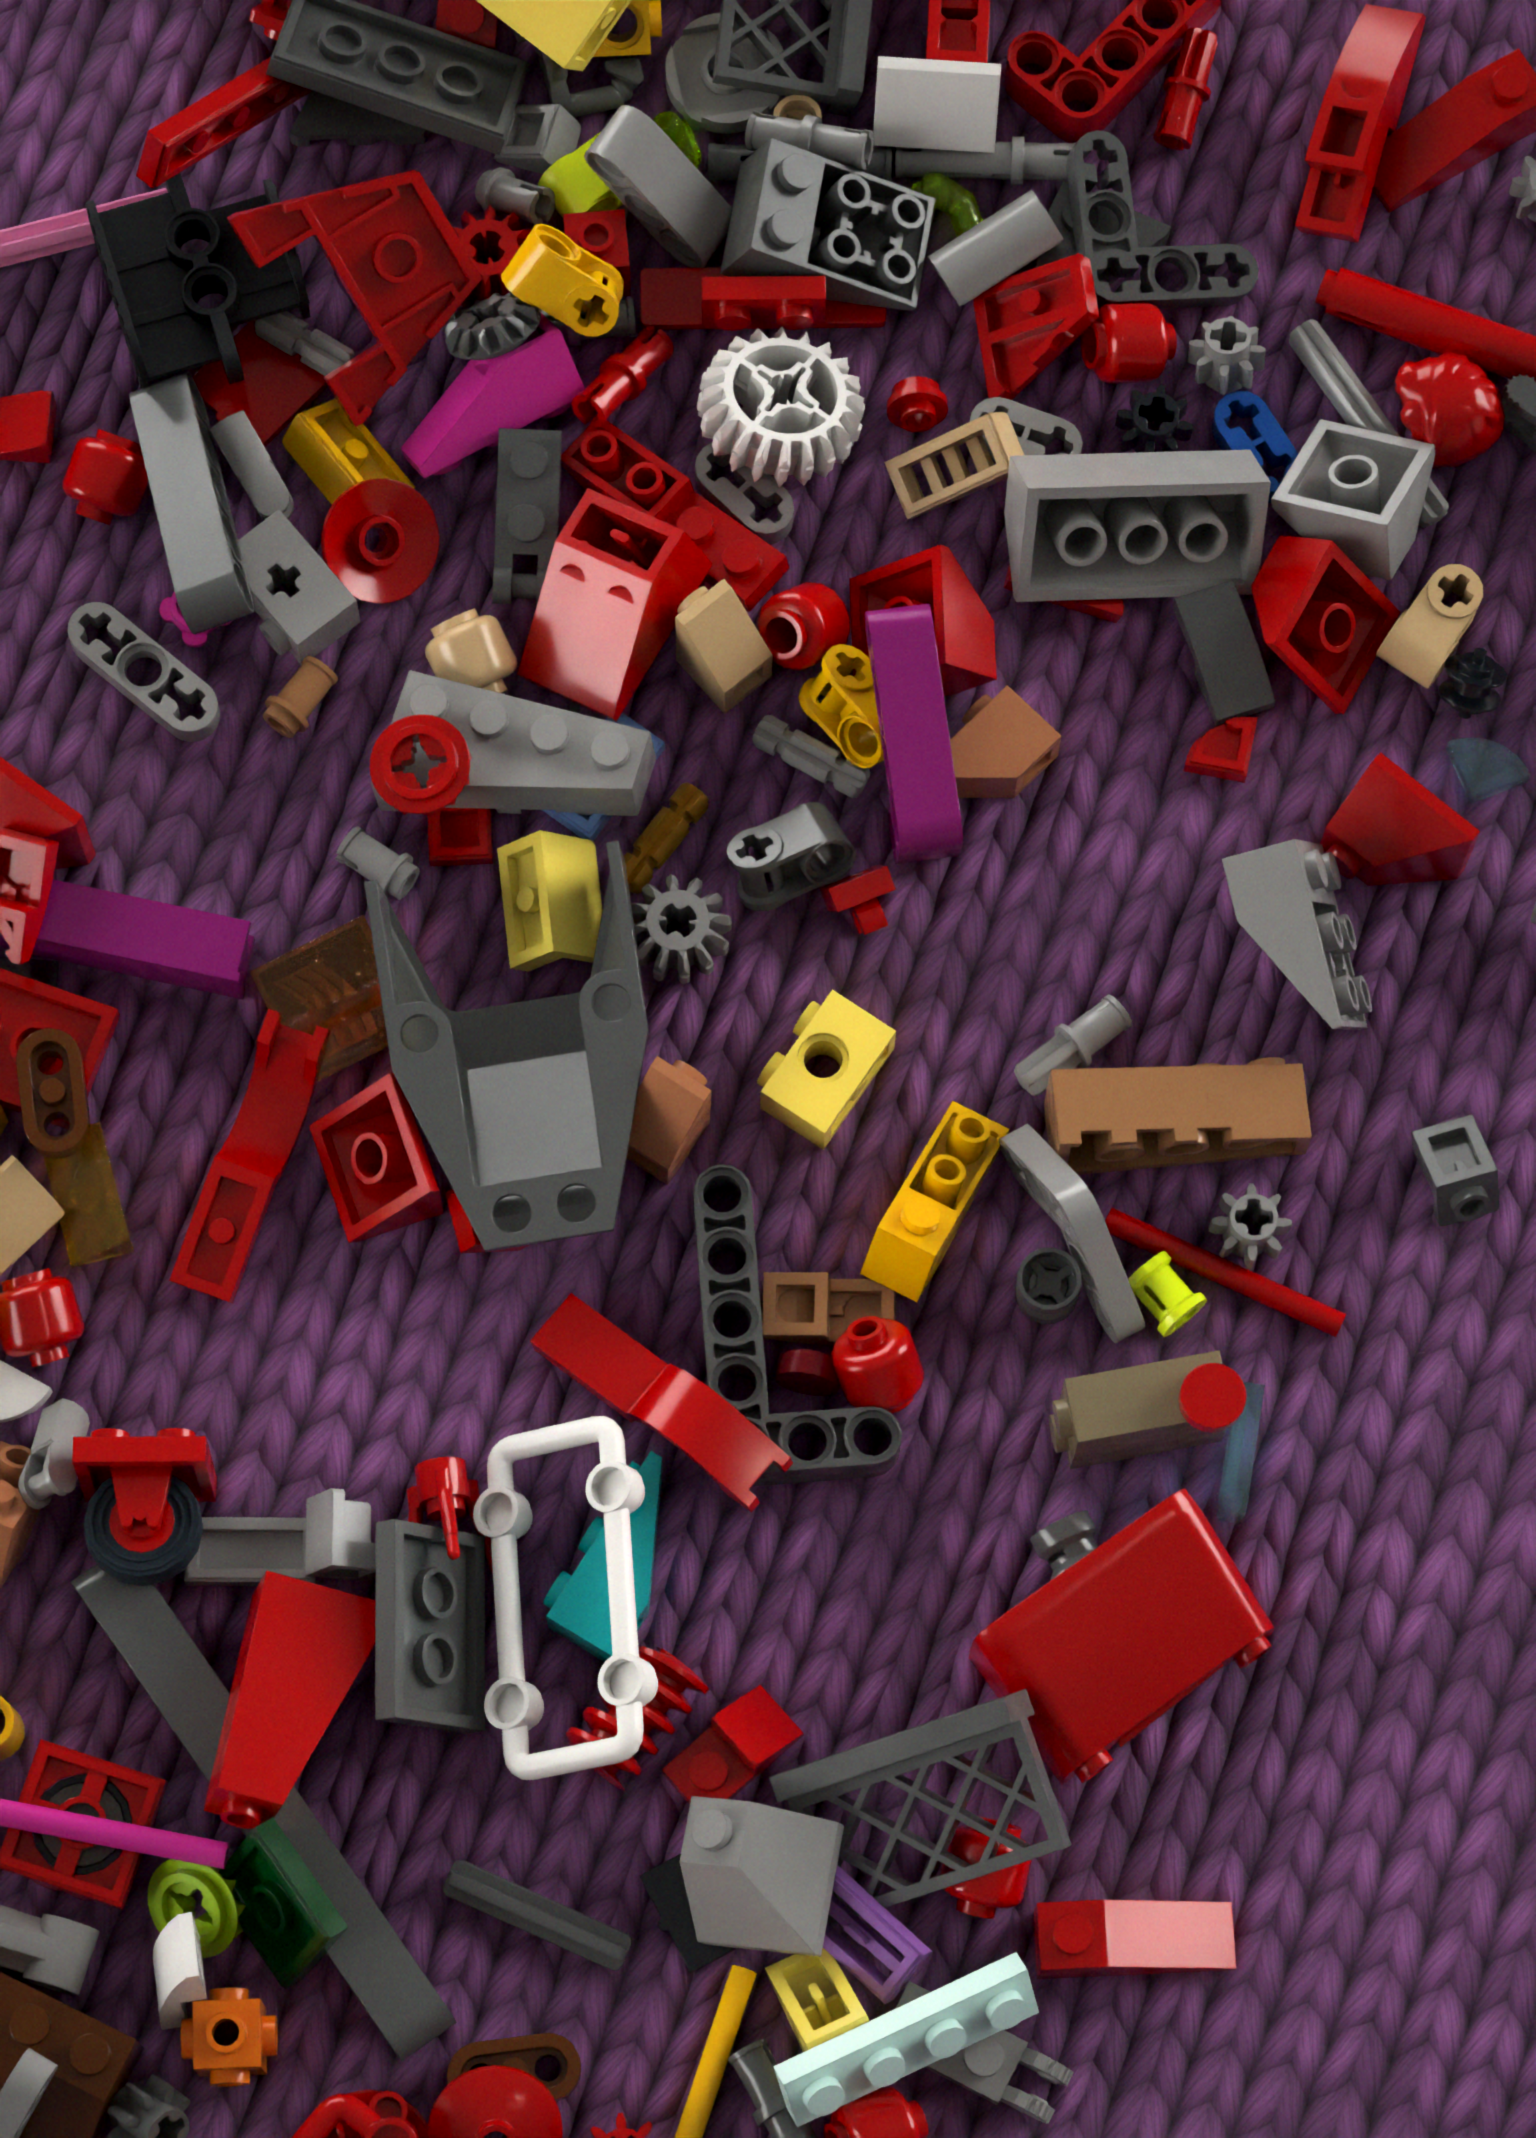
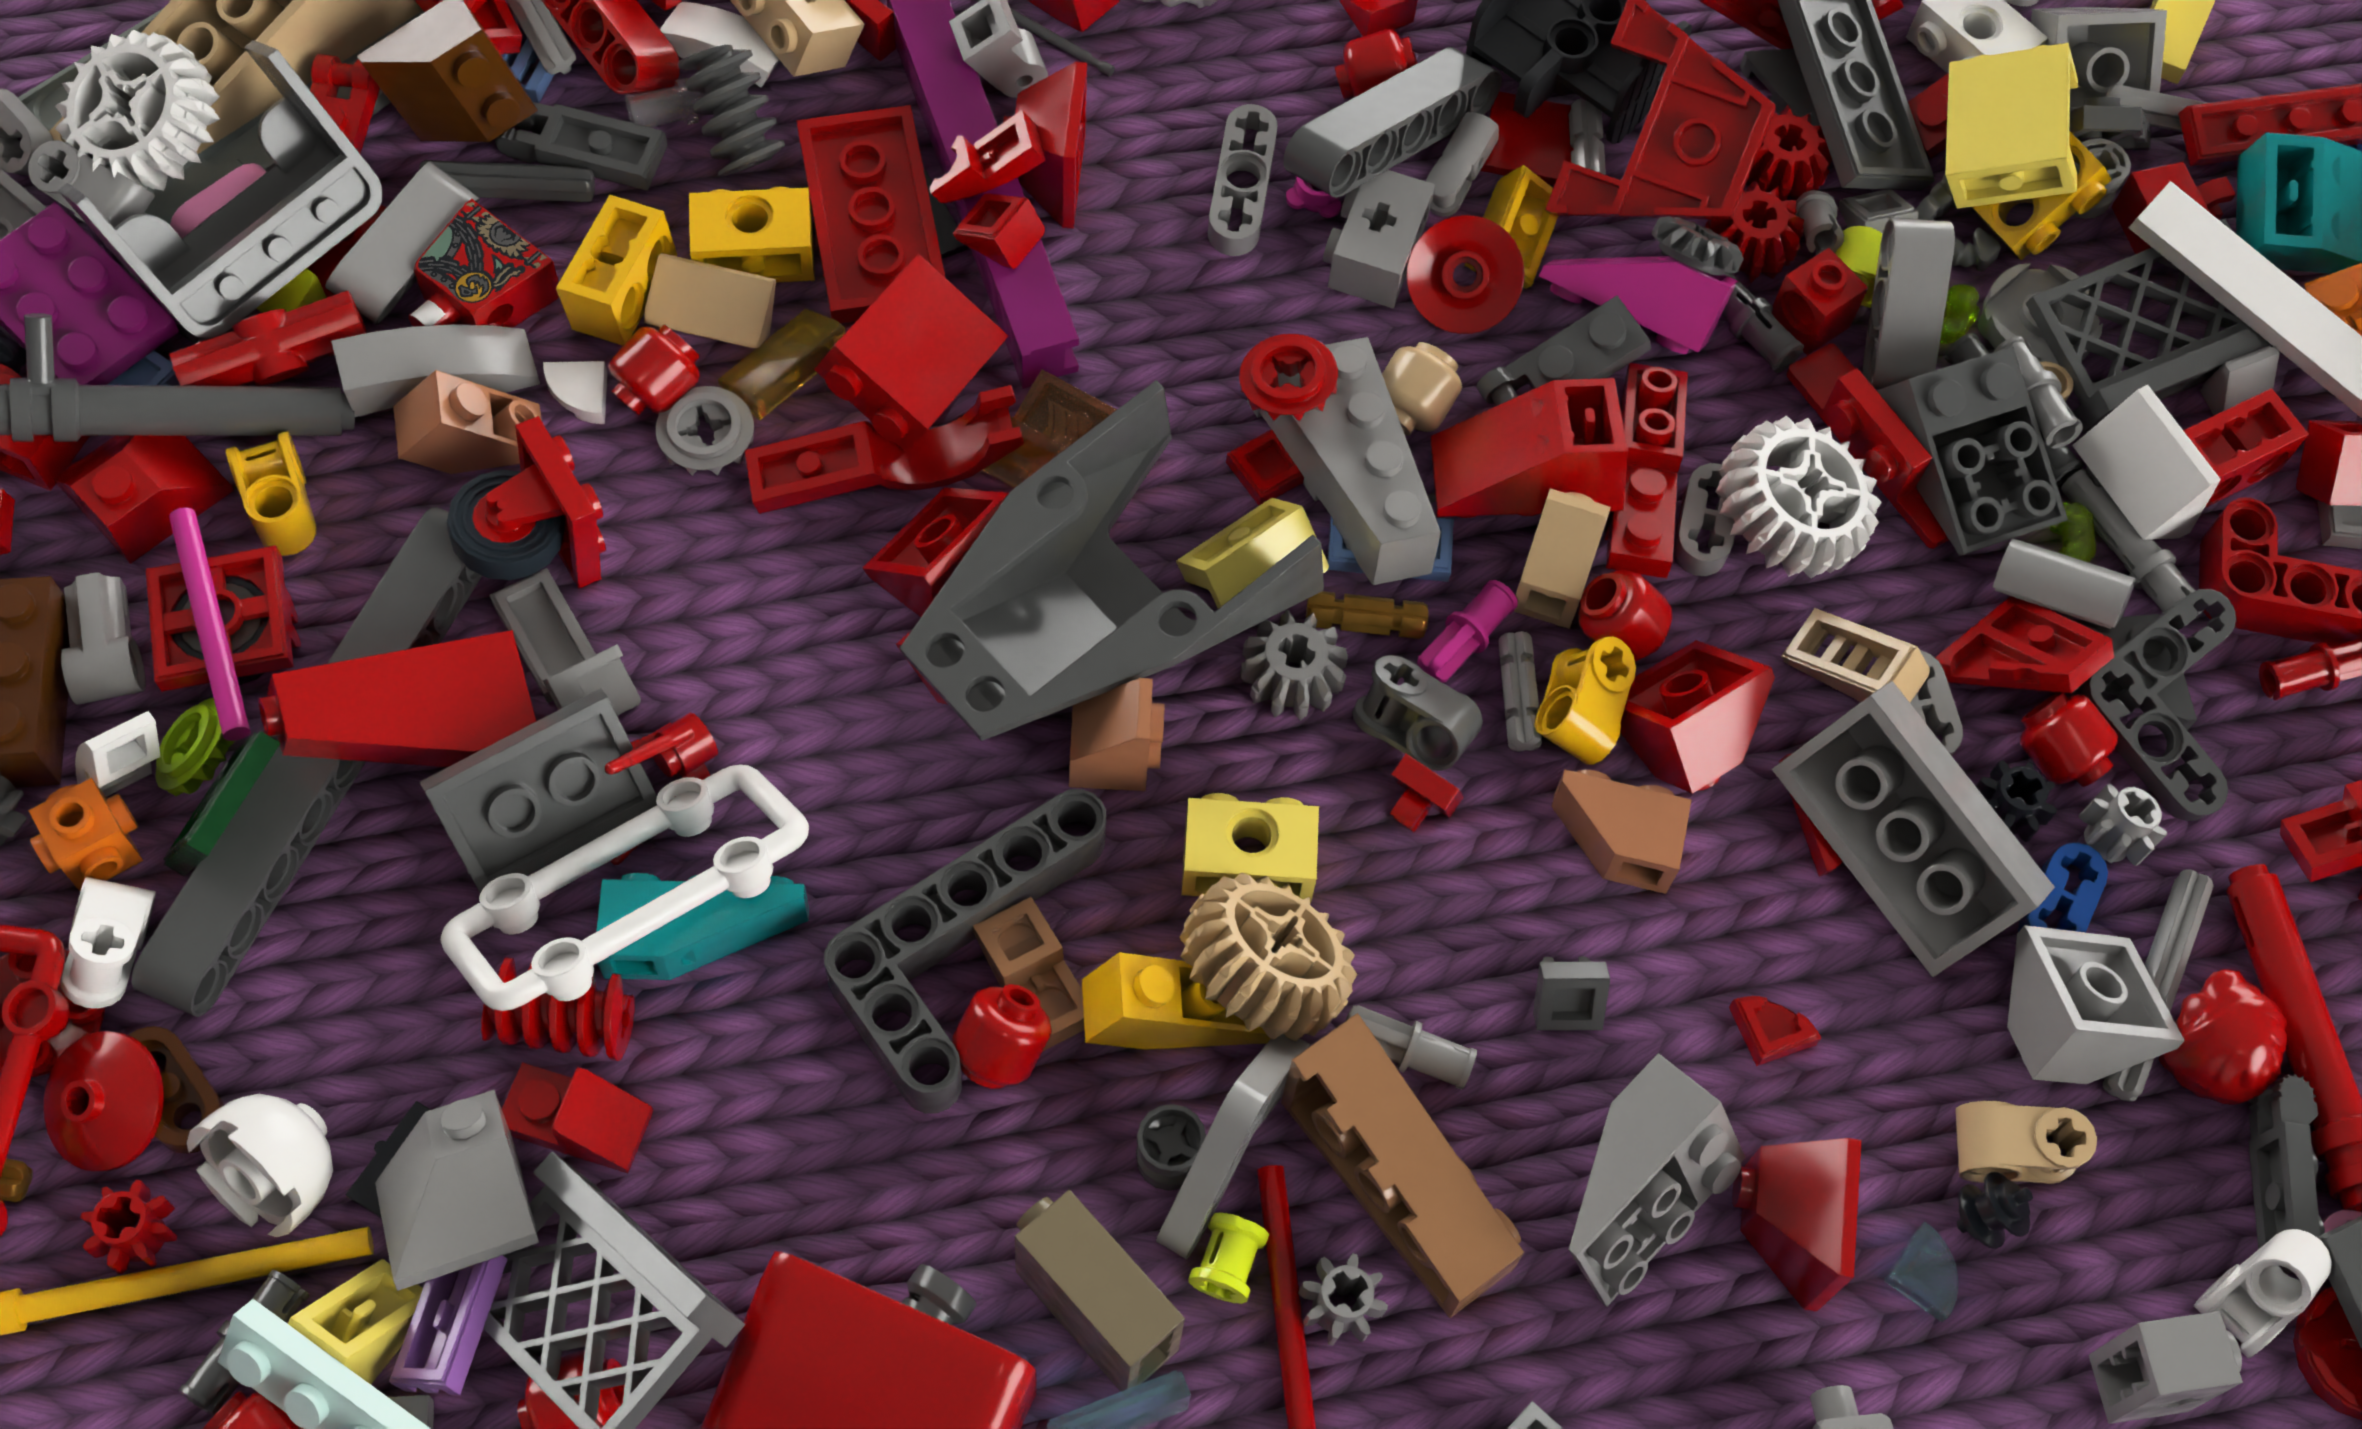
camera: 55 degrees right, 10 degrees down
reddish brown plate [16,1028,90,1159] -> none
light grey bar [18,1398,90,1510] -> none
medium nougat pin [263,656,338,738] -> none
light grey pin [335,826,420,900] -> none
dark grey axle [443,1860,632,1971] -> none
yellow piece [501,224,624,337] -> none
red piece [530,1293,793,1513] -> none
red pin [571,326,674,428] -> none
dark red tile [775,1349,840,1396] -> none
magenta beam [865,603,963,864] -> none
red plate [886,376,948,432] -> none
dark grey slope [1173,580,1275,726] -> none
red tile [1178,1363,1247,1433] -> none
red slope [1251,535,1400,715] -> none
none -> white piece [61,877,156,1008]
none -> white cylinder [187,1094,333,1237]
none -> light grey gear [656,386,754,476]
none -> red panel [814,253,1009,452]
none -> red slope [953,193,1045,269]
none -> tan gear [1179,872,1357,1041]
none -> dark pink axle [1417,580,1518,683]
none -> dark grey tile [1533,956,1610,1030]
none -> red gear [1745,105,1832,201]

